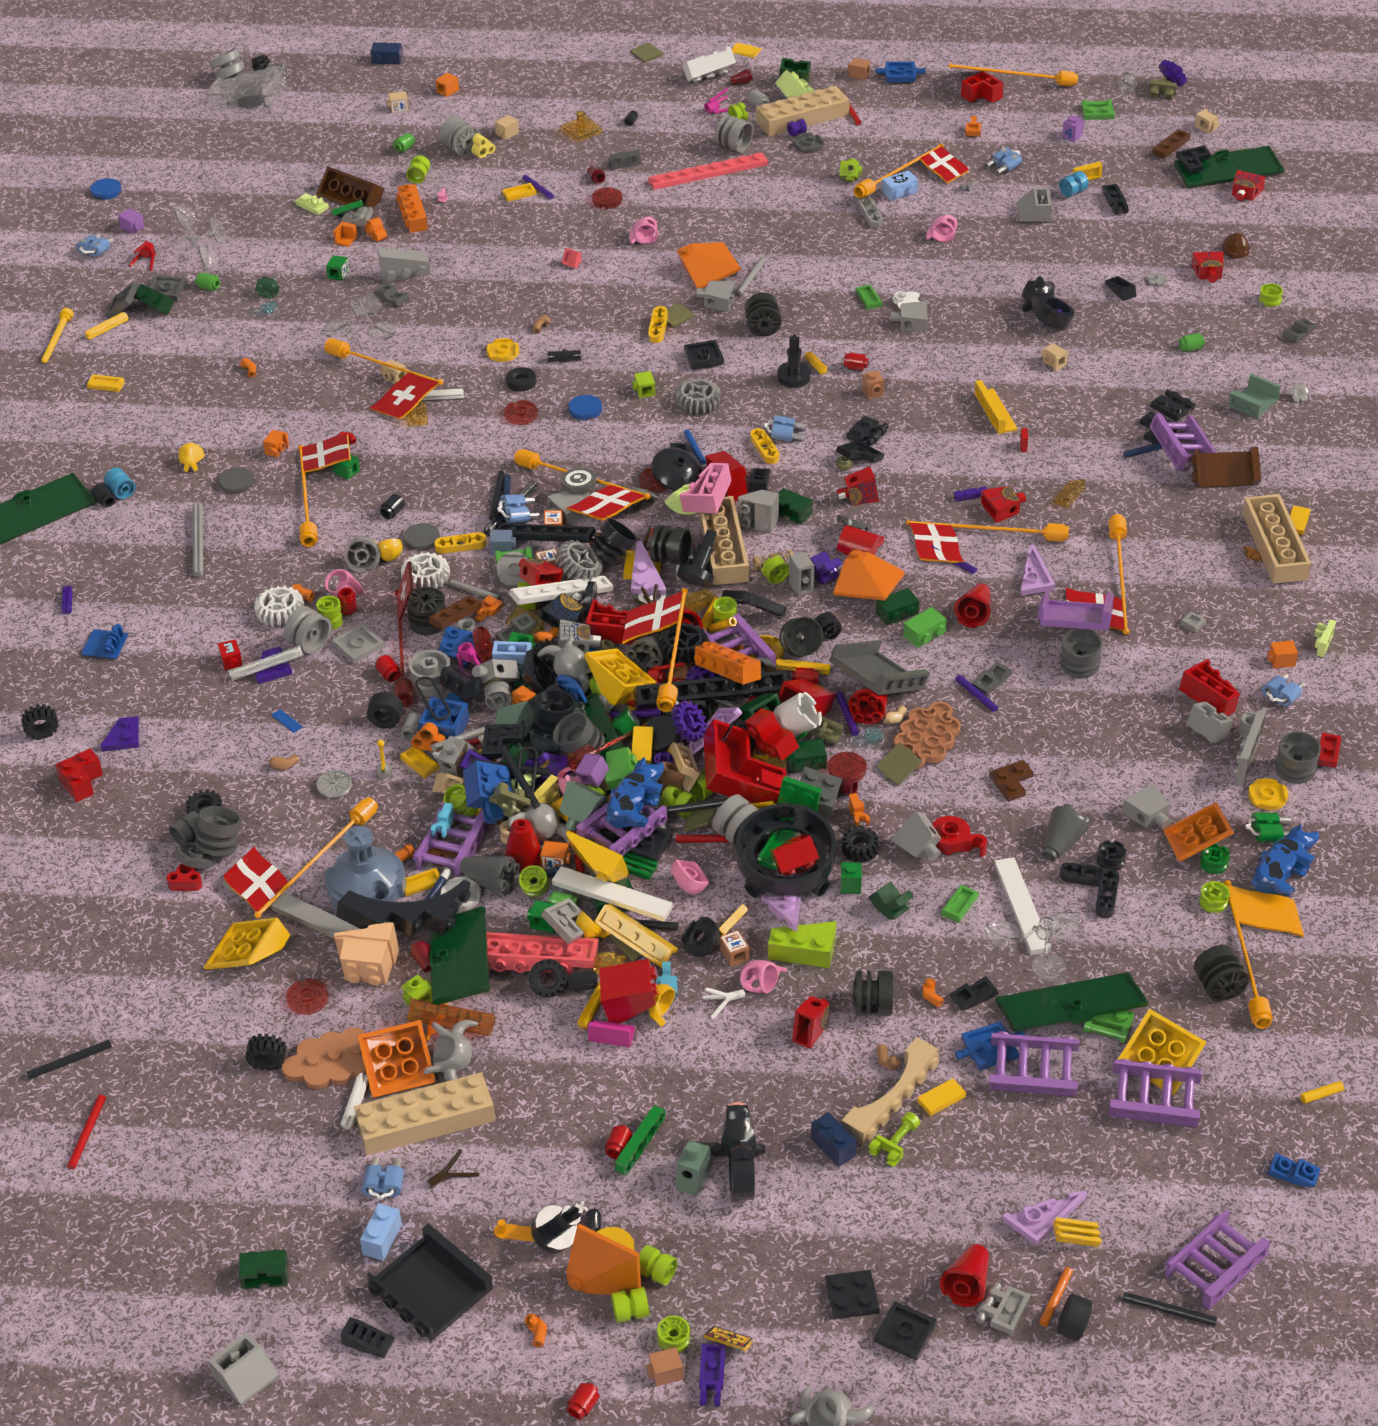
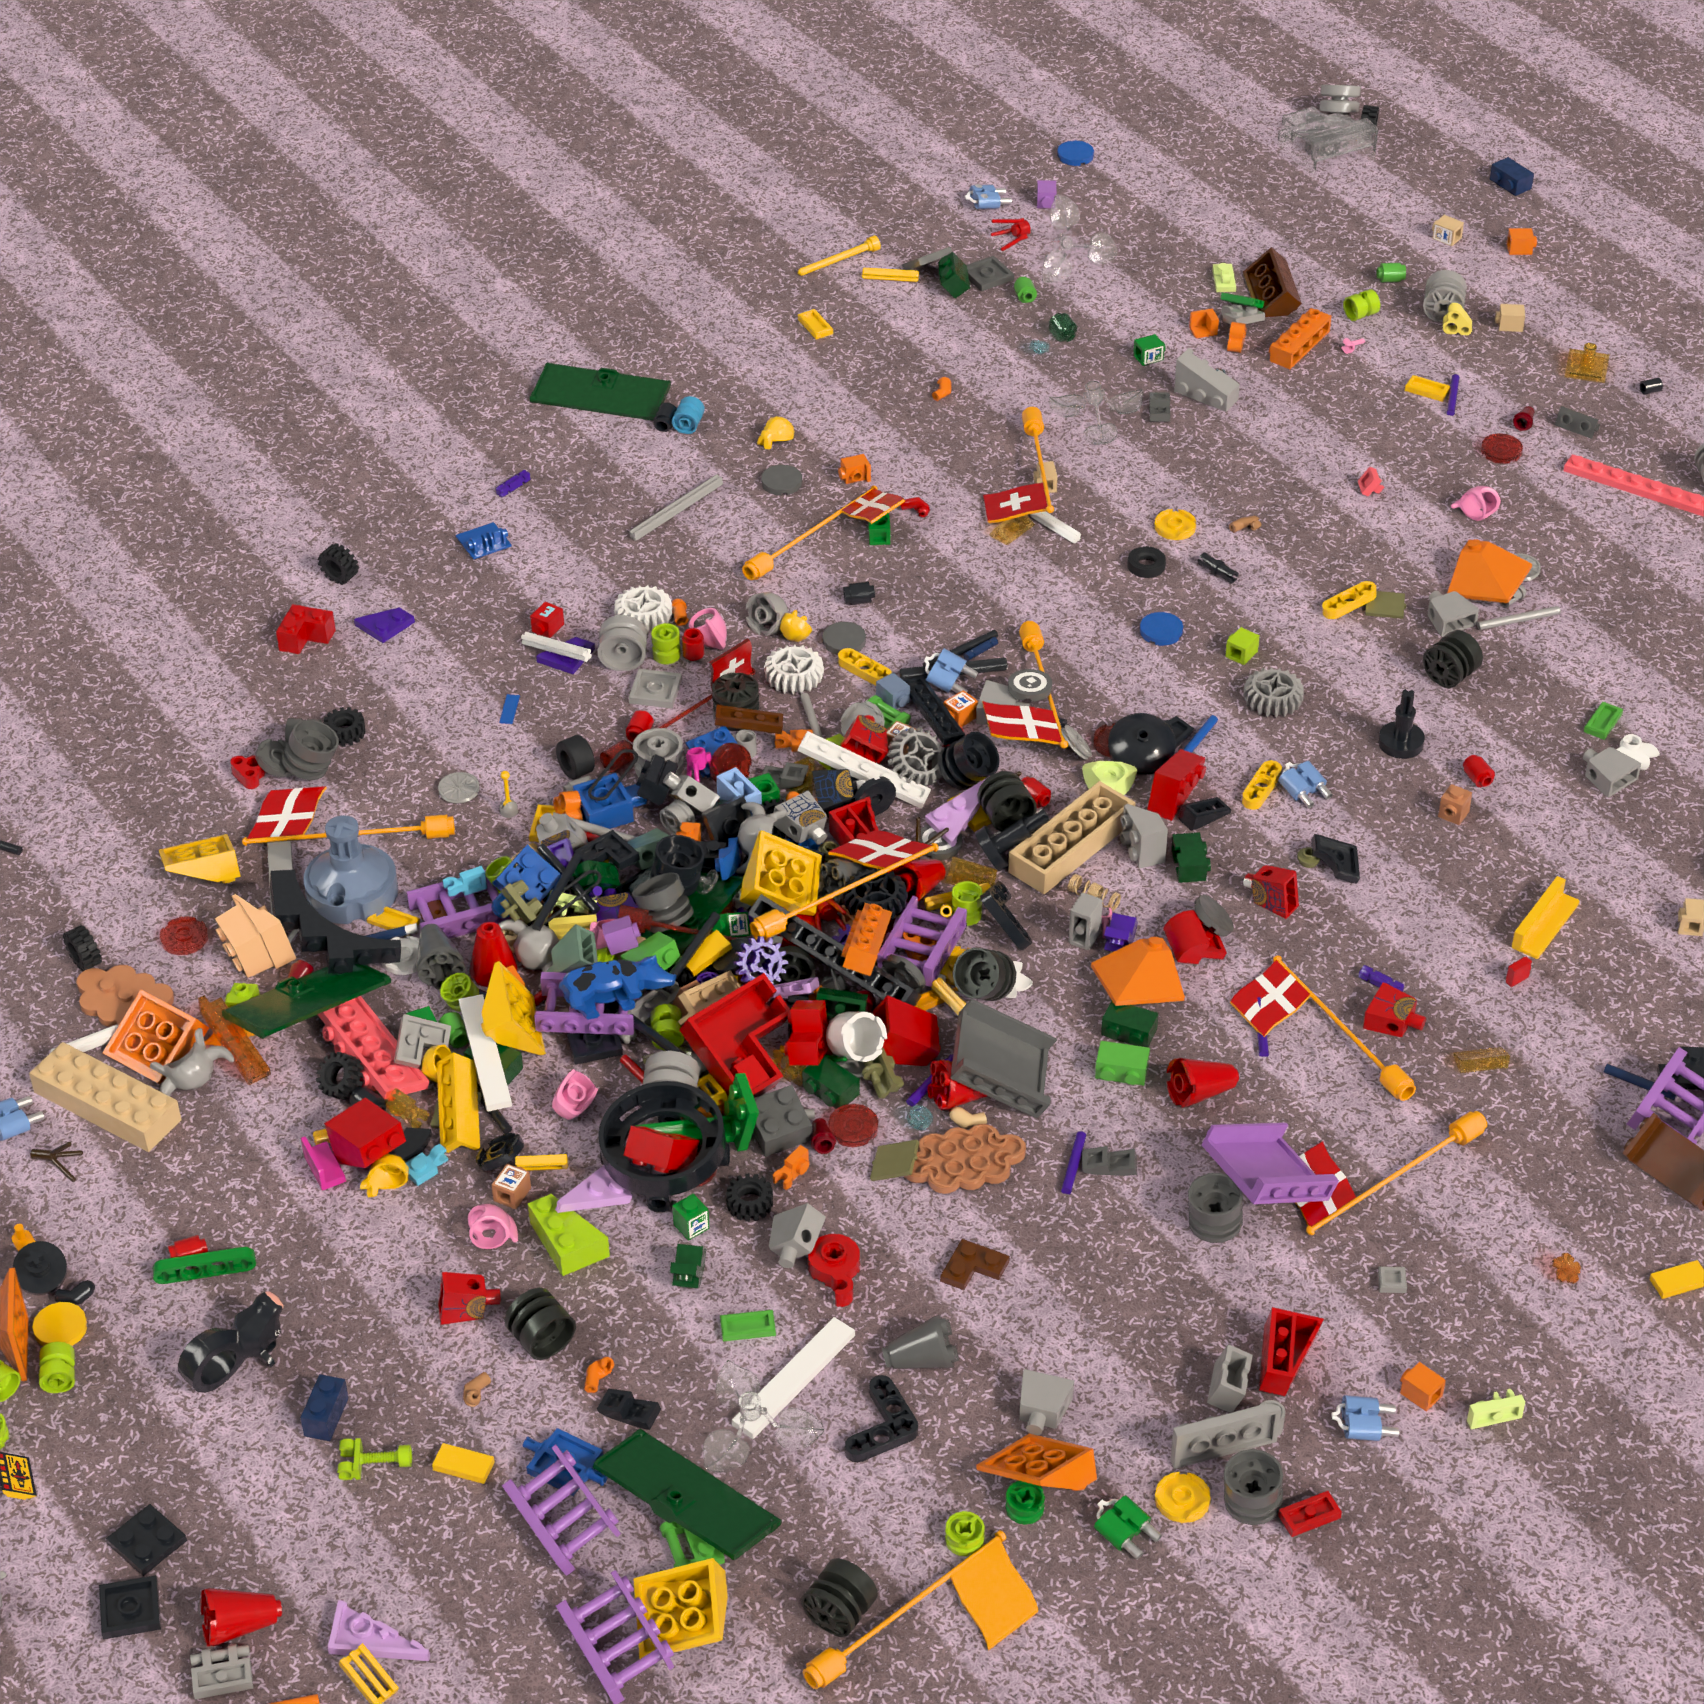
camera: 50 degrees right, 0 degrees up
medium nougat arm [269,754,299,771] -> none
orange pin [394,844,415,862] -> none
clear red tile [504,400,538,425] -> none
green tile [623,852,658,880] -> none
sand green torso [676,1141,712,1196] -> none
bright pink wedge [679,463,731,514] -> none
black plate [684,340,724,369] -> none
white plant [702,988,745,1019] -> none
lime wheel [761,555,789,584] -> none
red brick [792,667,819,684] -> none
yellow axle [804,351,827,375] -> none
black wheel [814,612,842,641] -> none
tan arch [841,1037,939,1146] -> none
black plate [846,416,889,446] -> none
lavender wing [1020,544,1055,596] -> none
black wheel [1097,840,1126,871] -> none
tan brick [1242,494,1311,584] -> none
blue animal [1251,824,1319,897] -> none
none -> black bar [662,912,721,991]

